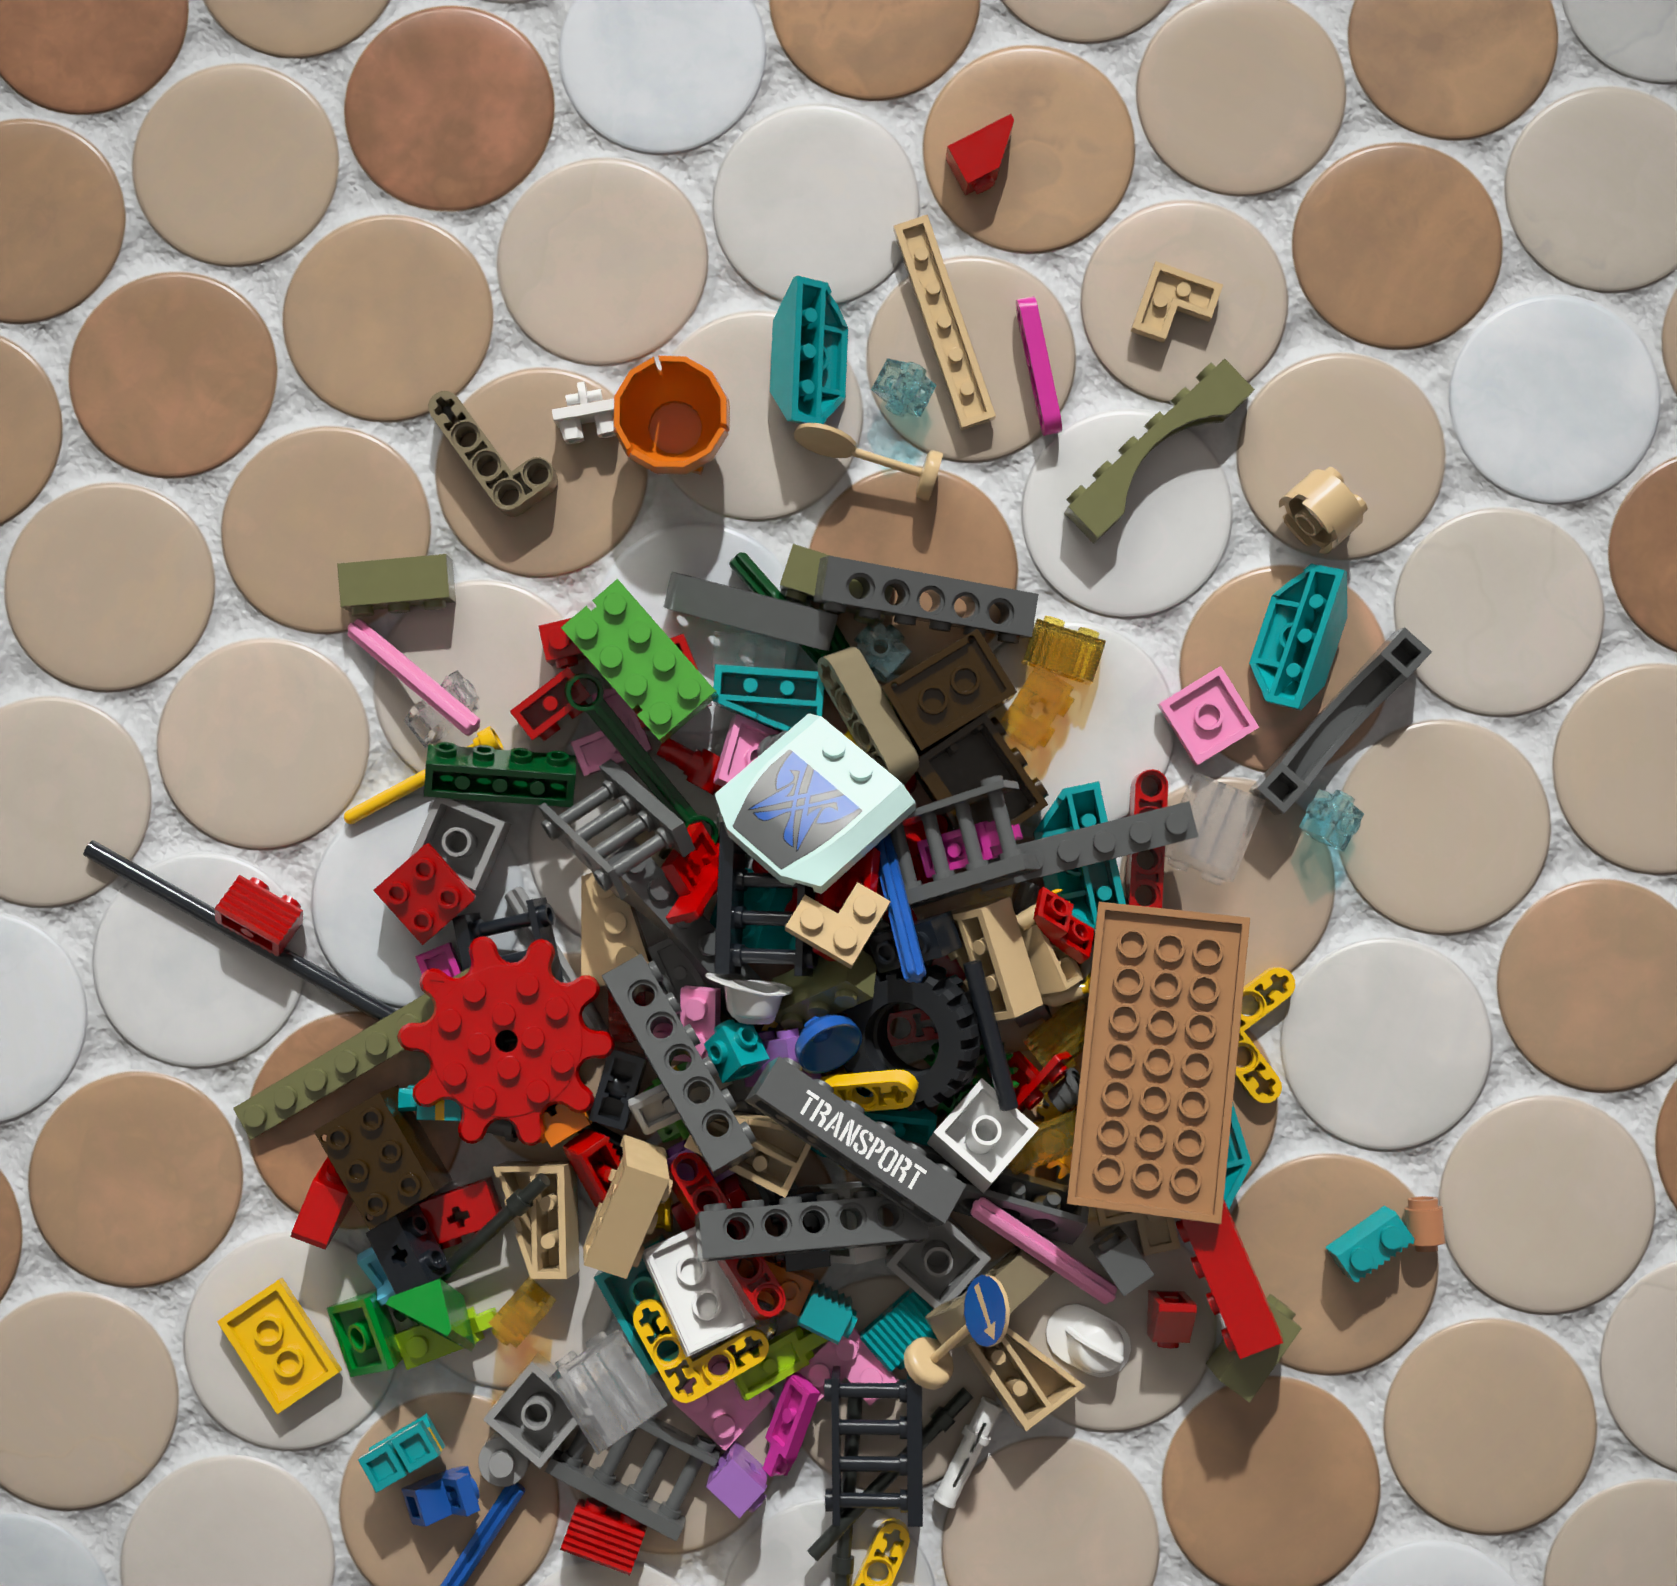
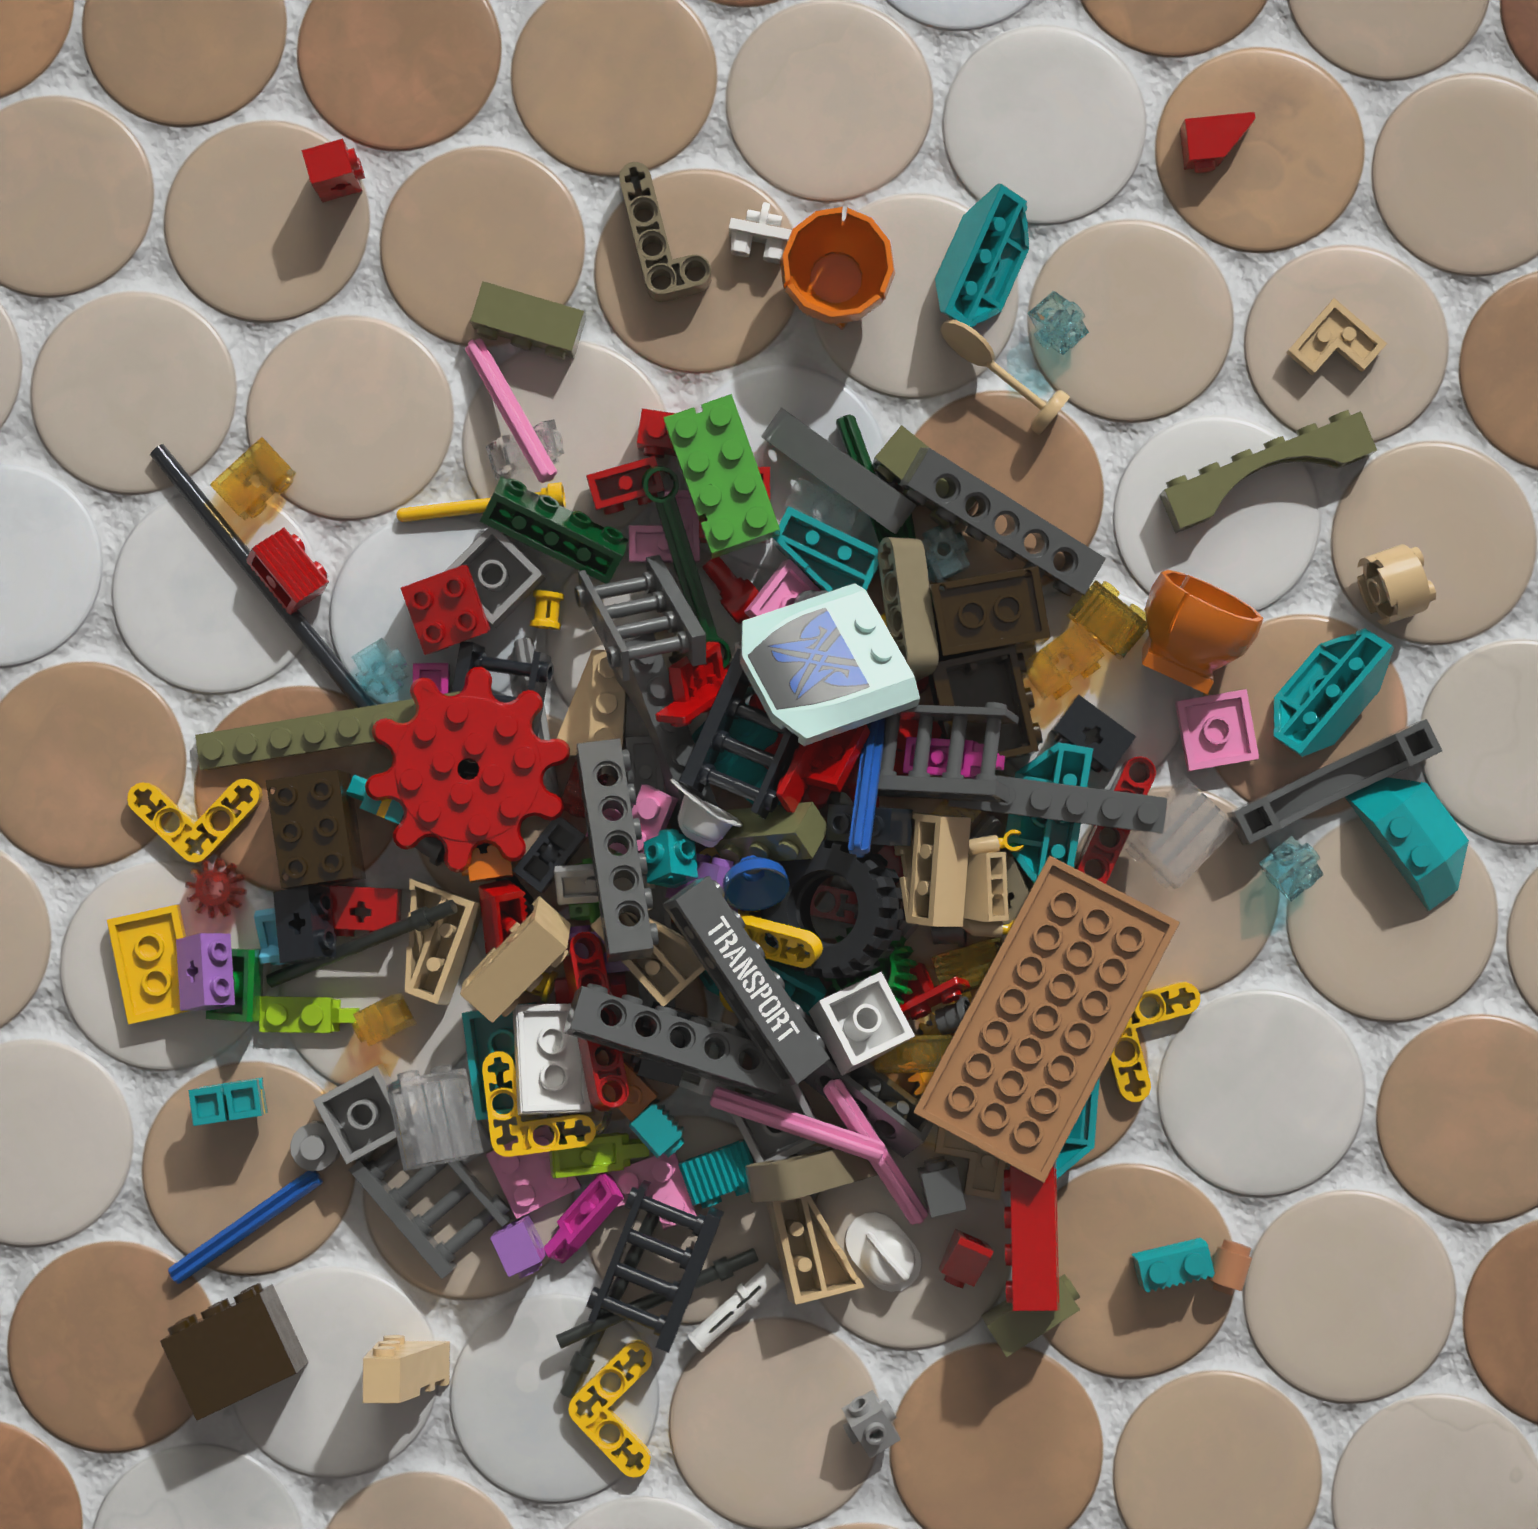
camera: 20 degrees right, 0 degrees up
red slope [291,1157,354,1250] -> none
green slope [386,1279,475,1352] -> none
blue brick [401,1466,480,1527] -> none
red brick [560,1497,647,1576] -> none
tan plate [785,882,891,969] -> none
tan plate [893,214,996,431] -> none
piece [904,1275,1010,1390] -> none
black piece [963,960,1019,1111] -> none
dark pink beam [1016,296,1062,436] -> none
red slope [1033,887,1095,964] -> none
none -> yellow beam [127,779,263,863]
none -> medium lavender brick [176,933,235,1011]
none -> clear red gear [185,858,247,919]
none -> clear yellow brick [210,437,296,520]
none -> red brick [301,138,365,203]
none -> clear light blue brick [351,638,409,697]
none -> yellow bush [529,590,565,630]
none -> bright pink axle [710,1087,885,1162]
none -> light grey brick [842,1390,901,1458]
none -> black brick [1050,694,1136,773]
none -> orange plate [1142,570,1263,695]
none -> teal wedge [1345,777,1469,911]

